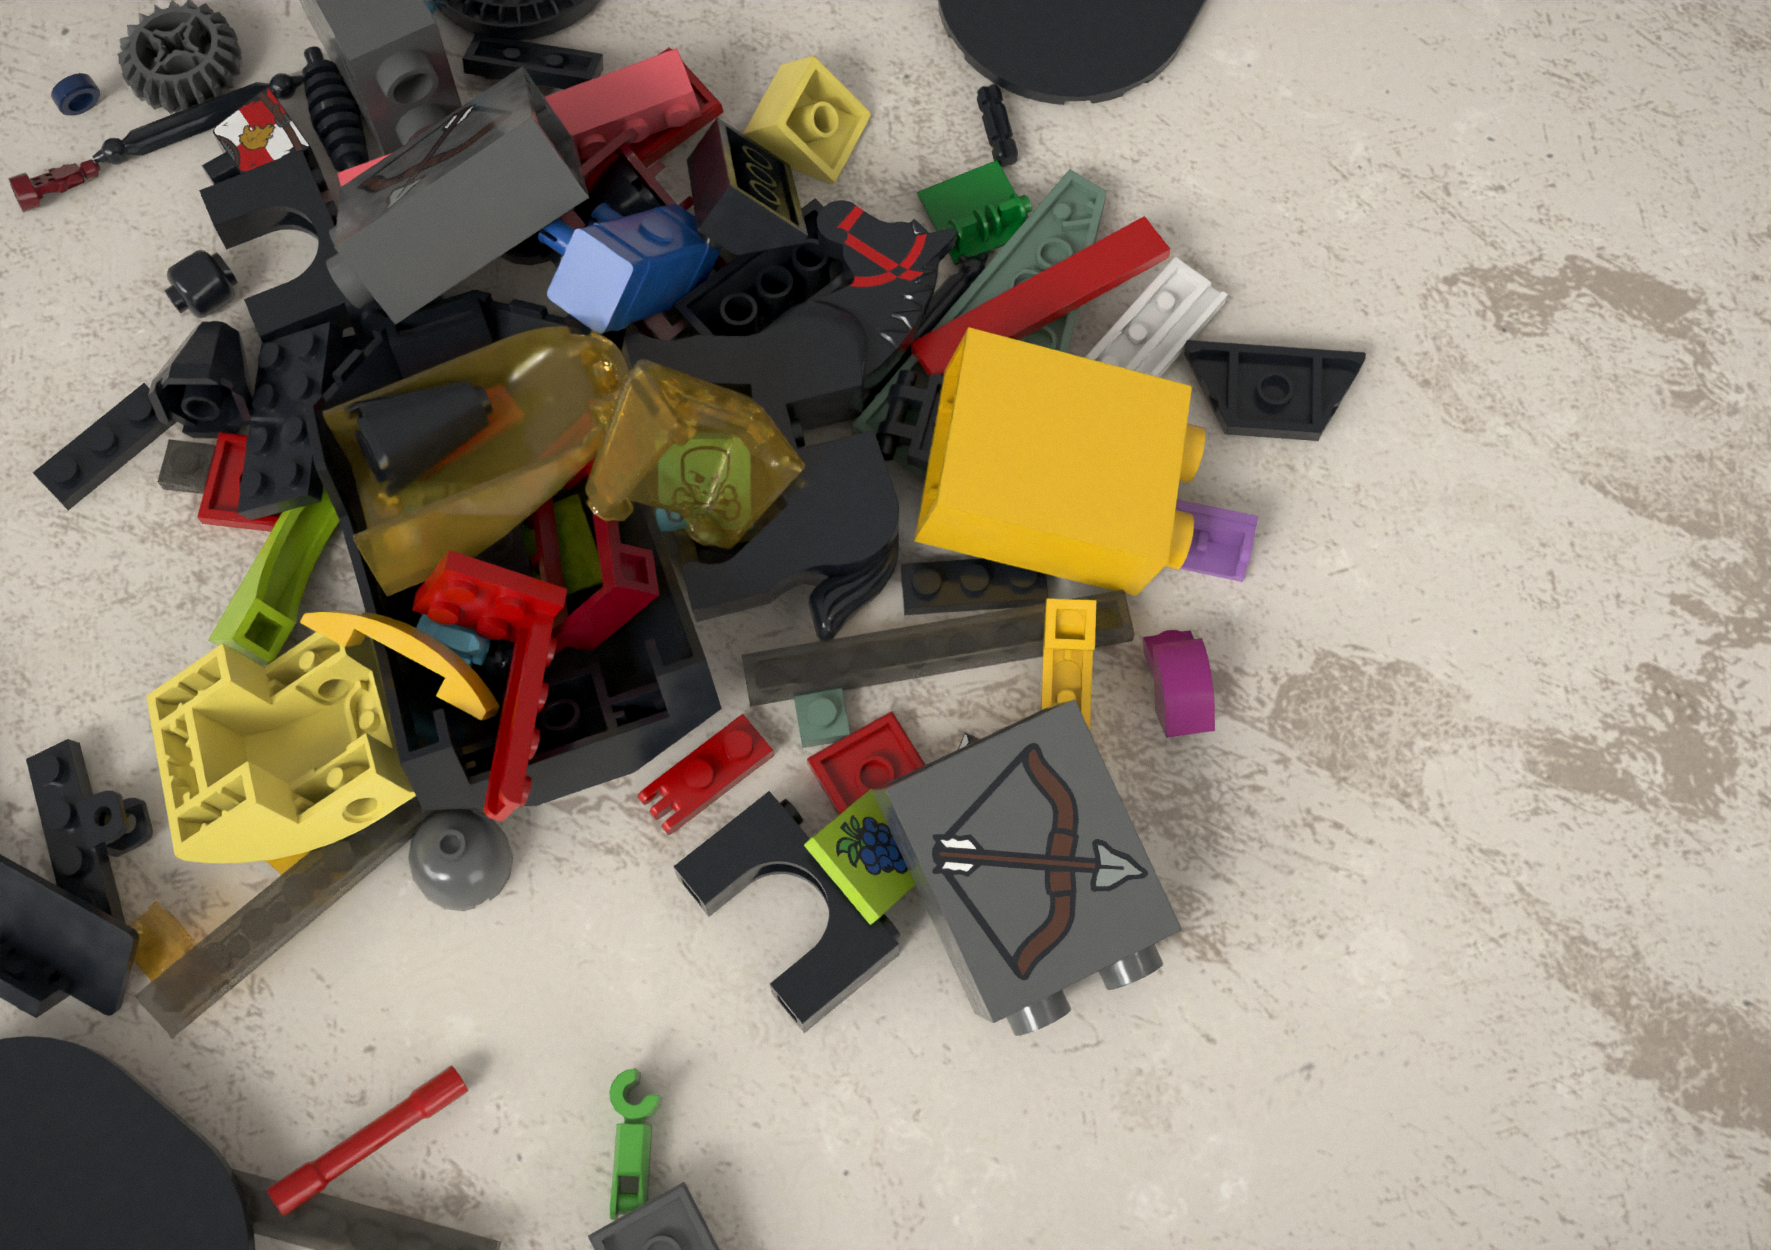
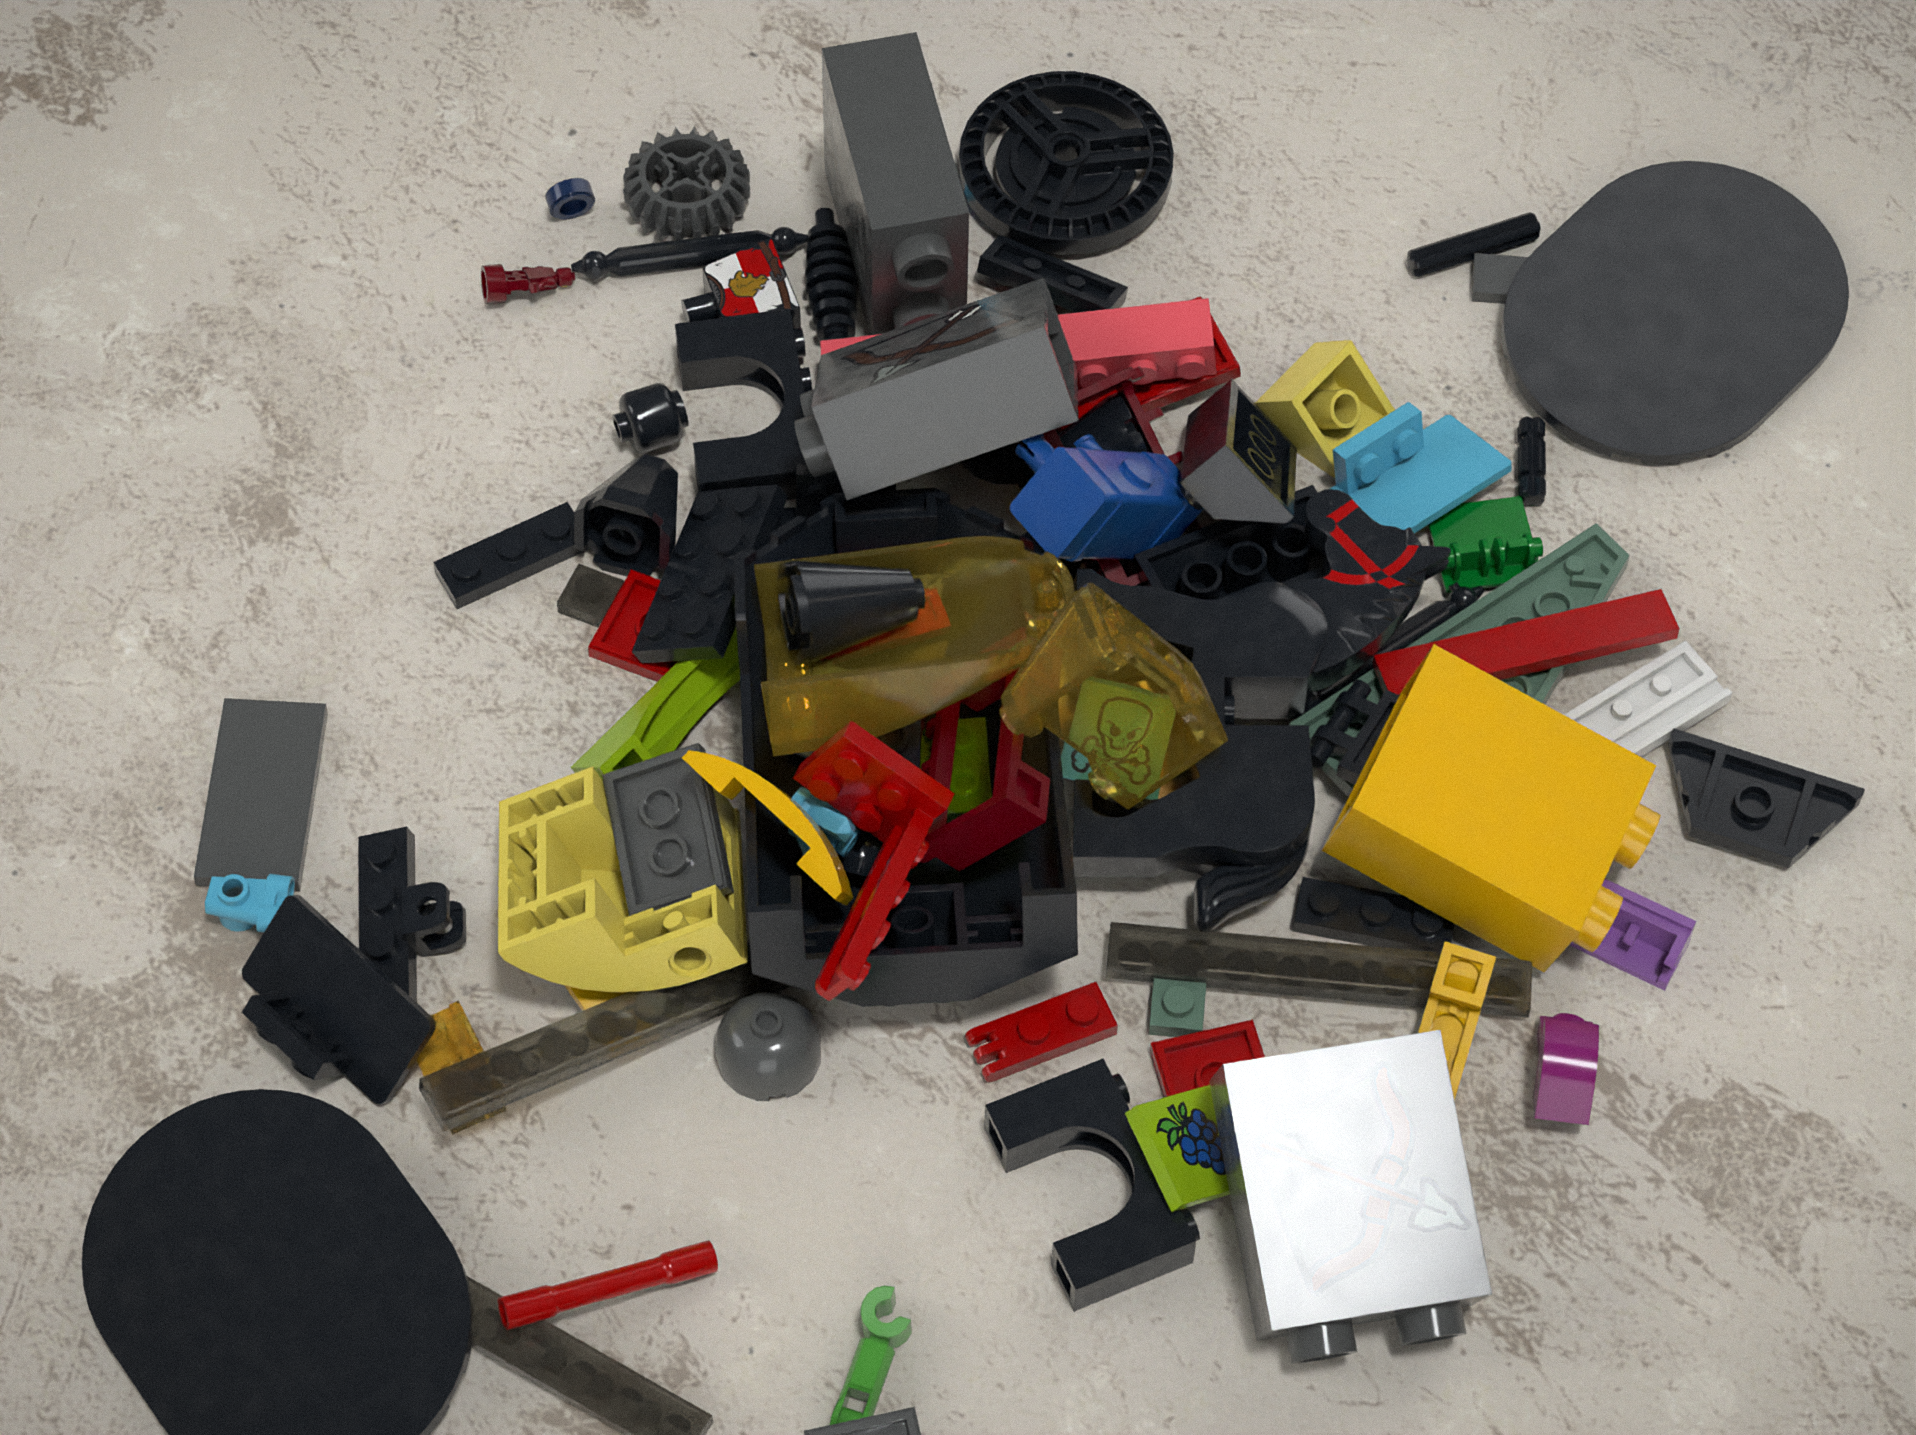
camera: 15 degrees right, 10 degrees down
none -> dark grey tile [602,743,734,916]
none -> medium azure bracket [1330,402,1512,533]

